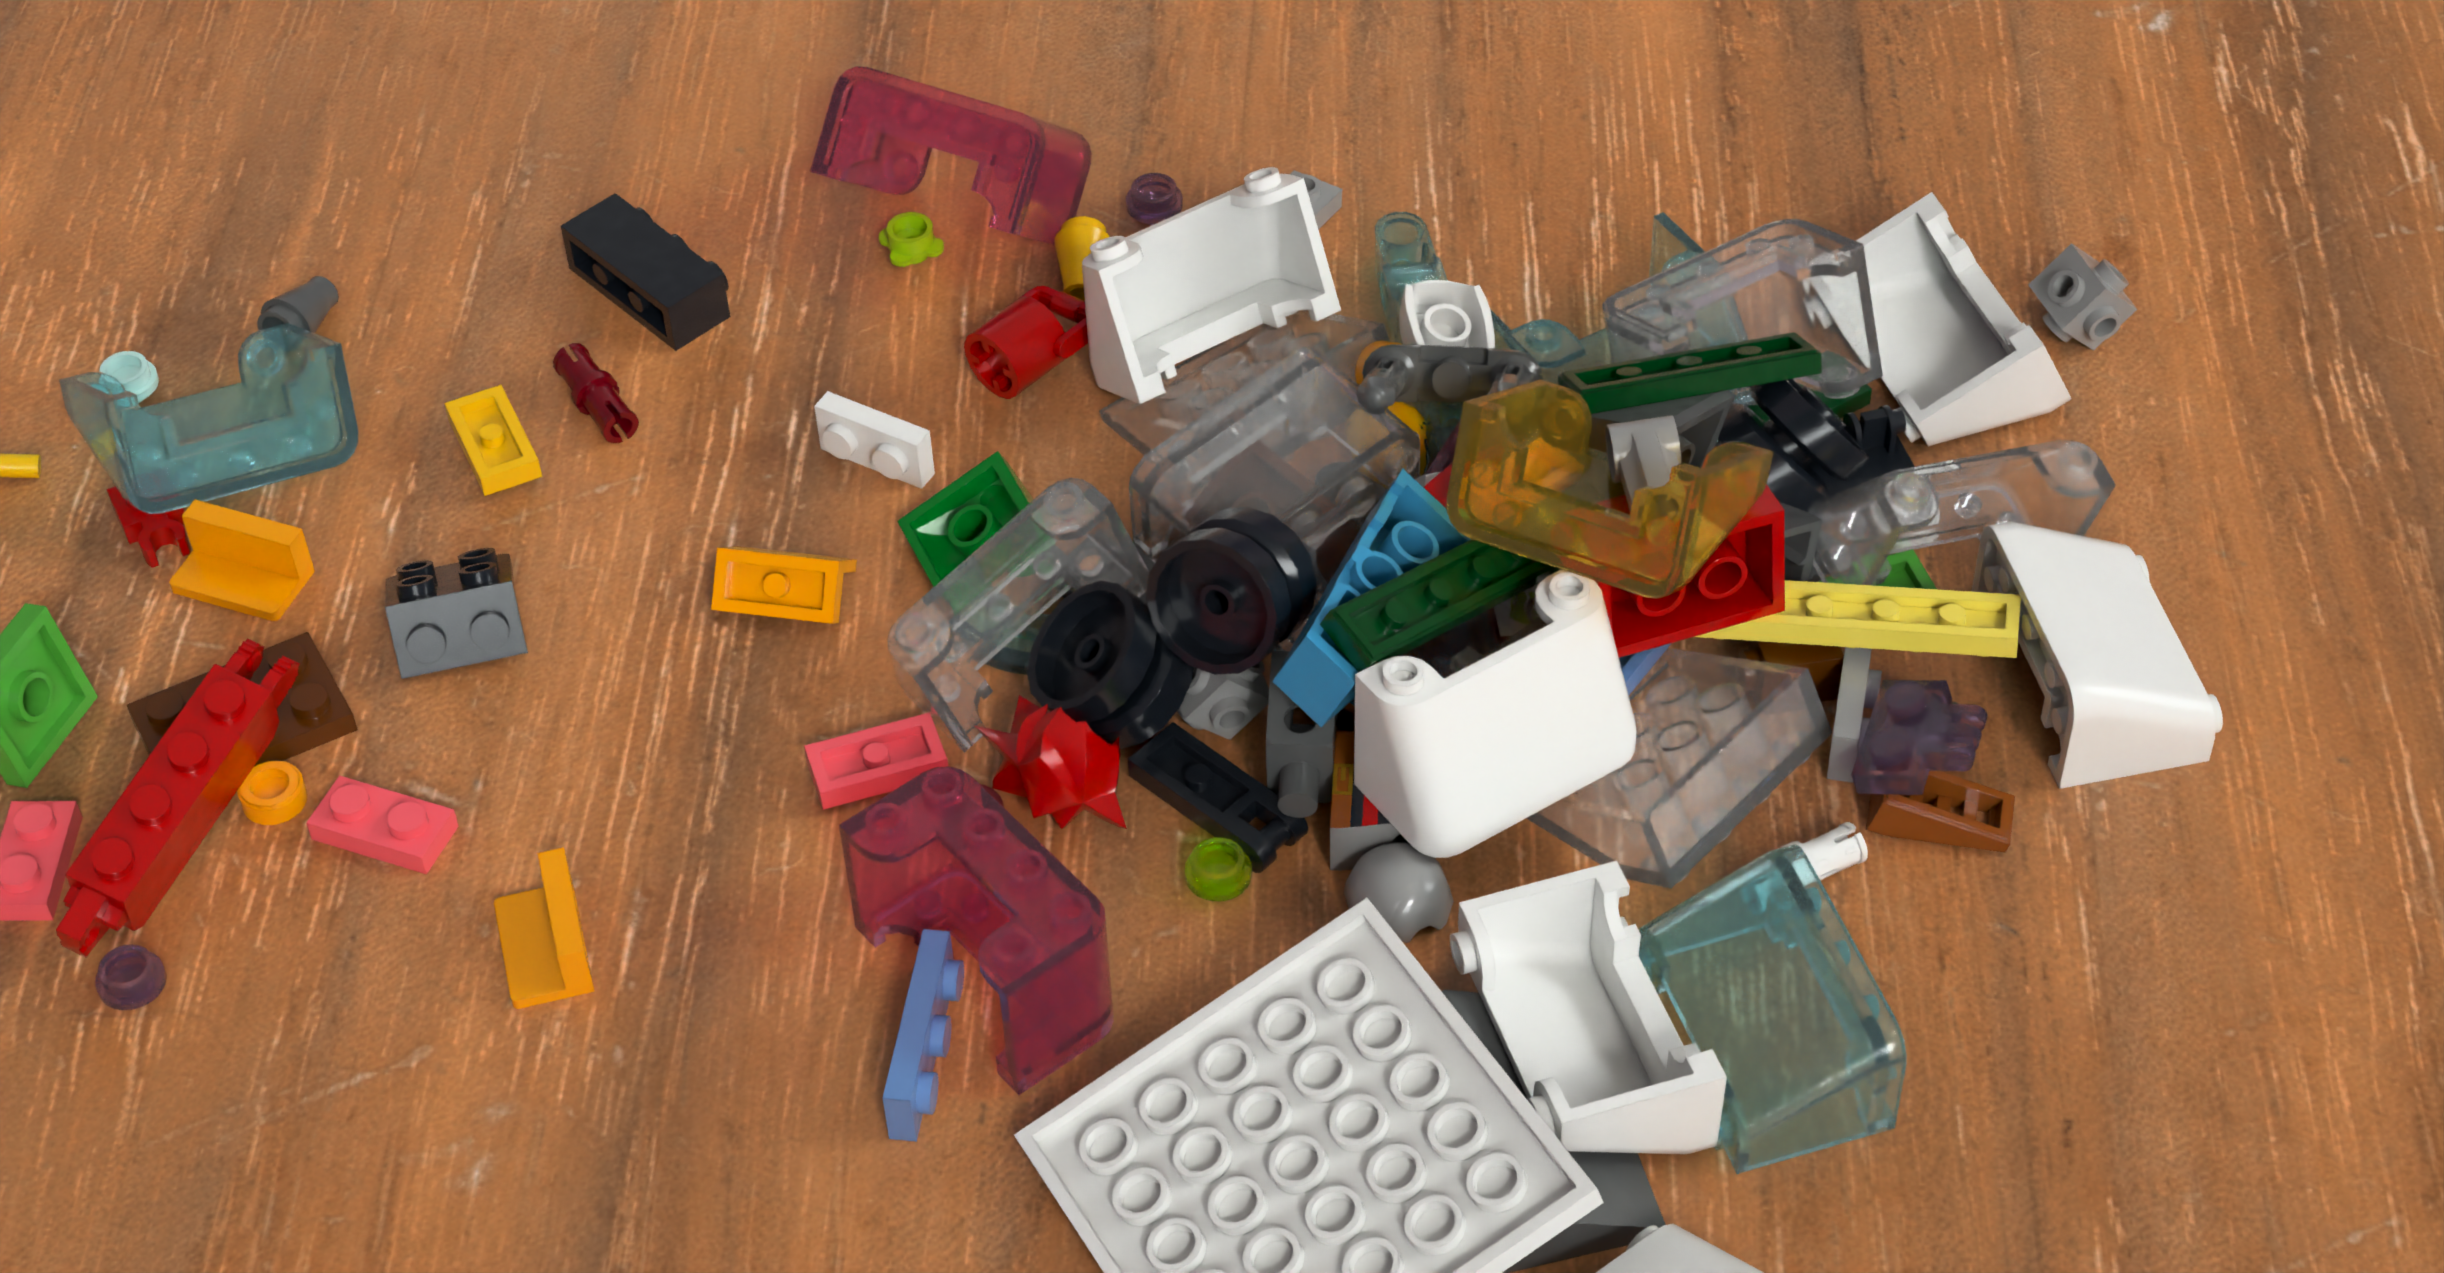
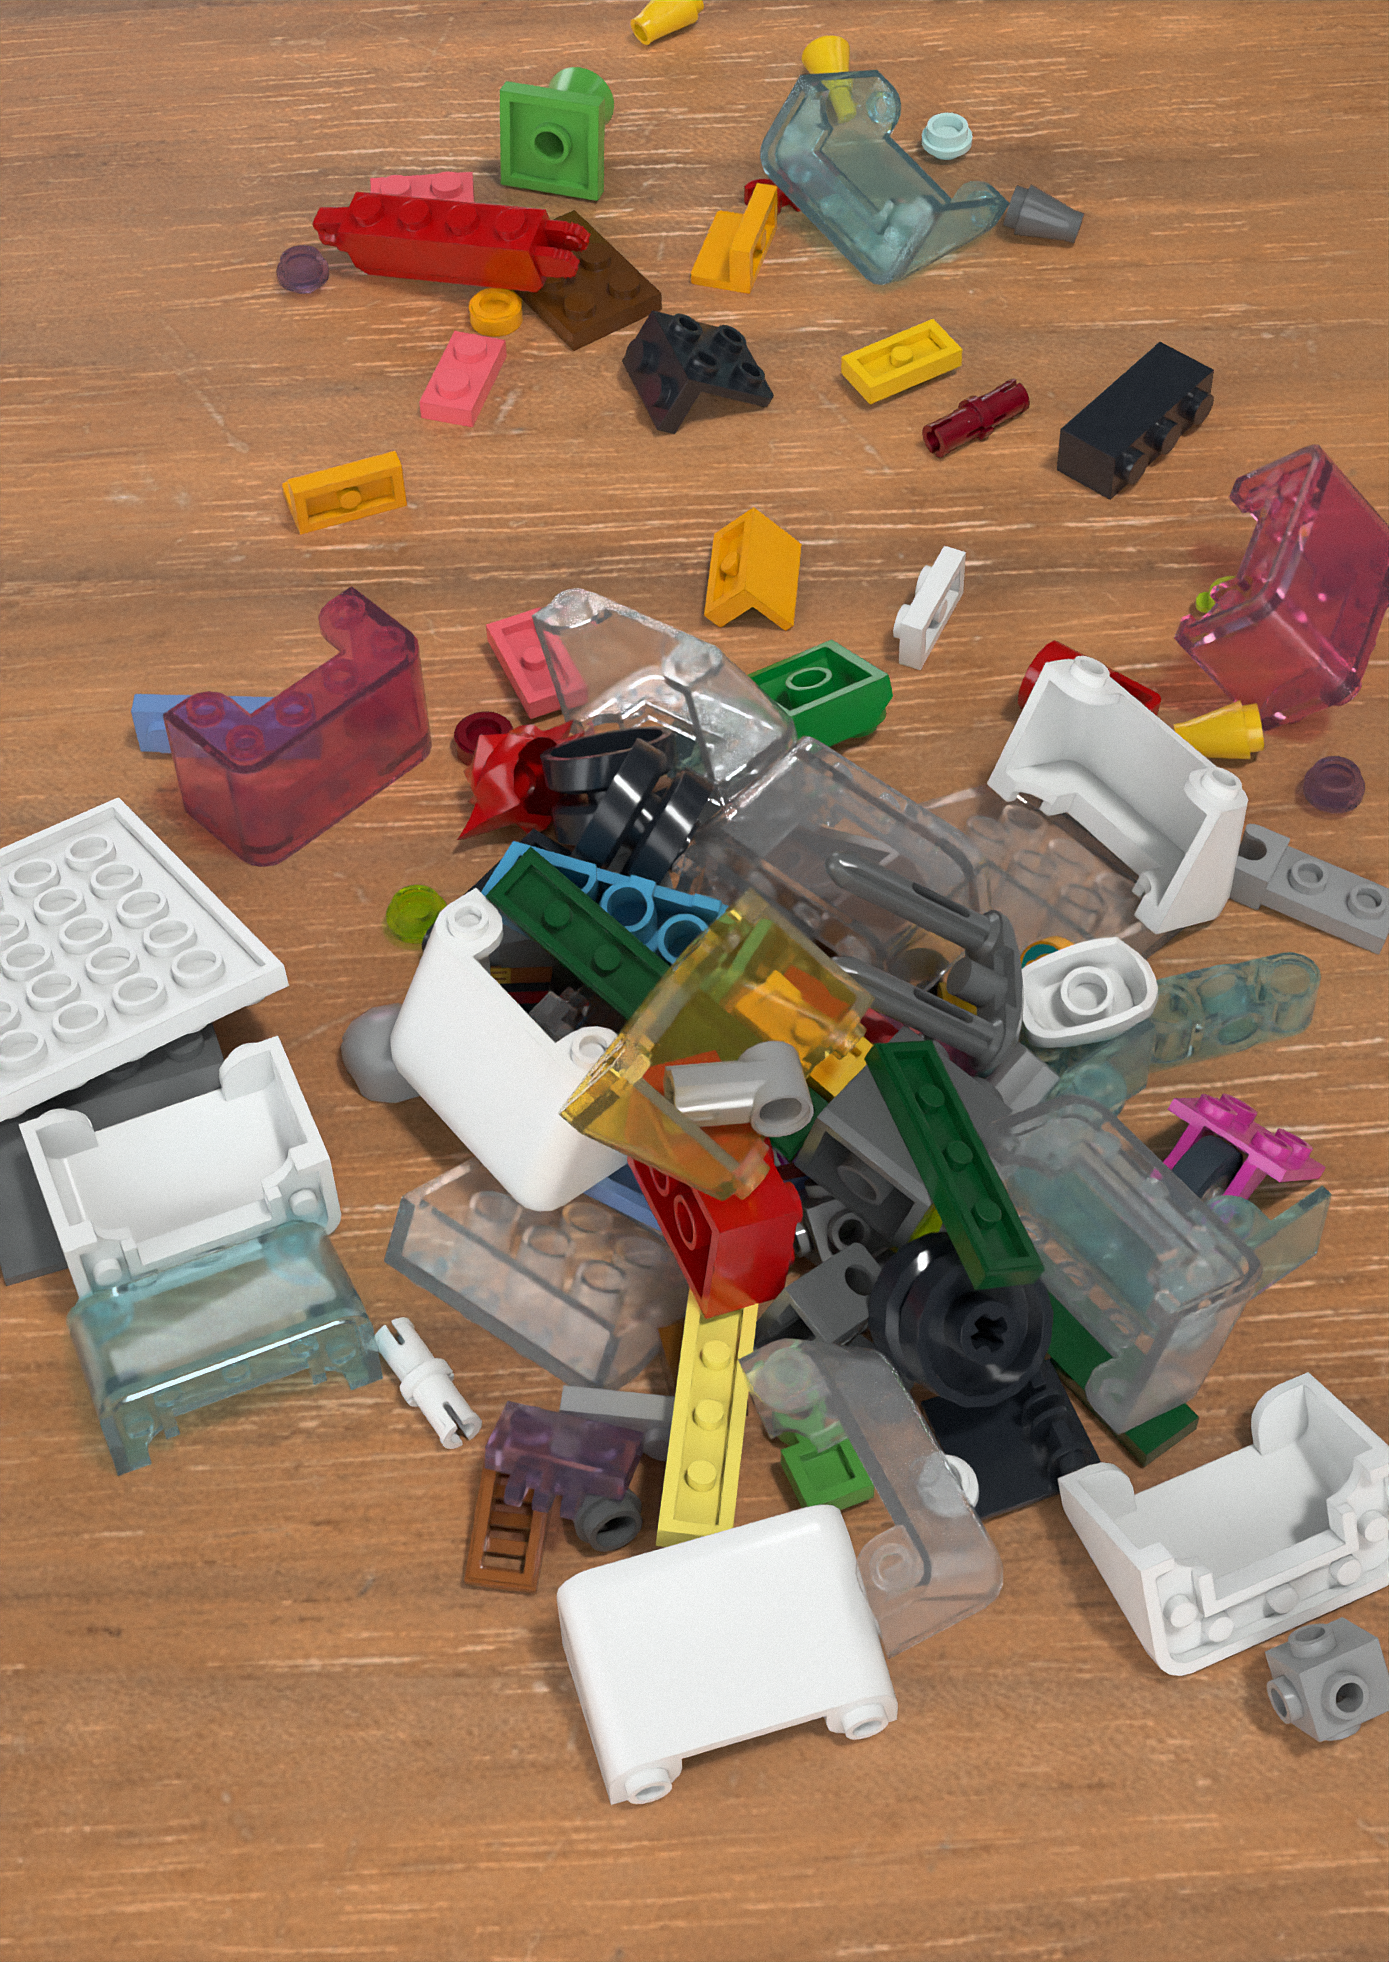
camera: 85 degrees right, 5 degrees up
none -> dark pink plate [1145,1093,1326,1254]

